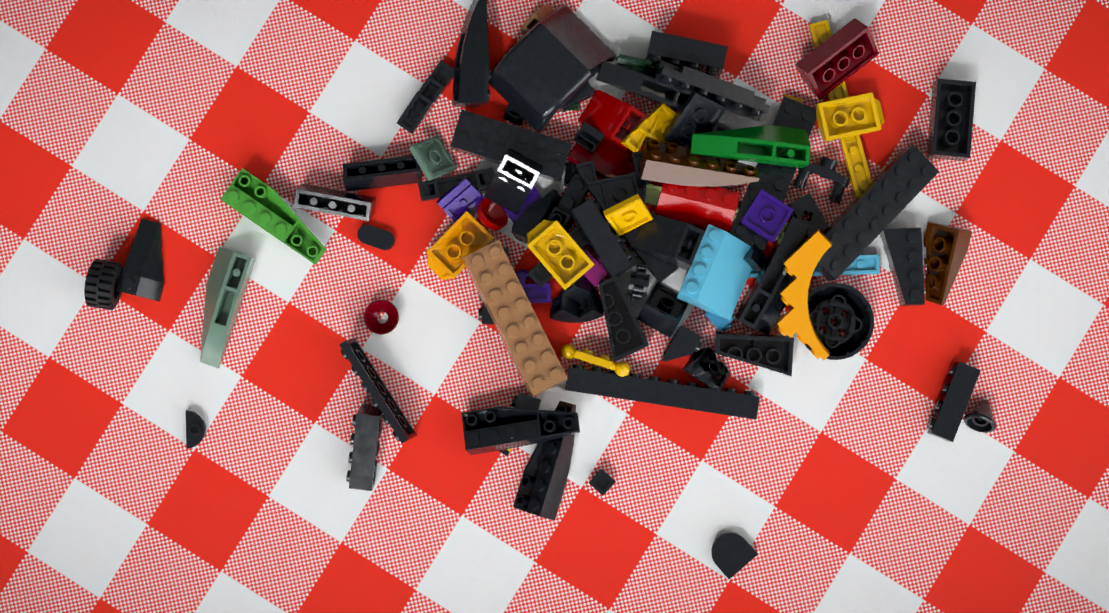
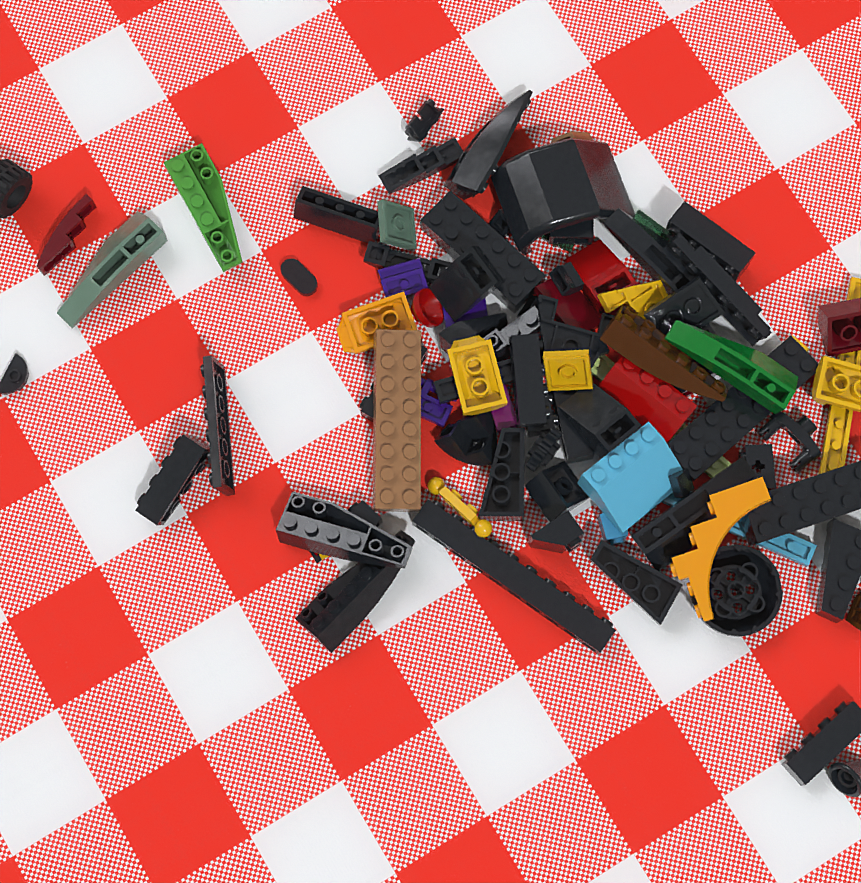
camera: 30 degrees right, 10 degrees down
black wedge [117,218,165,302] -> none
black brick [294,183,376,221] -> none
dark red piece [364,300,399,335] -> none
black plate [589,468,616,496] -> none
black slope [682,347,731,392] -> none
black tile [711,533,758,579] -> none
dark purple plate [740,189,794,243] -> none
none -> dark red slope [36,194,96,276]
none -> black hinge [405,99,444,142]

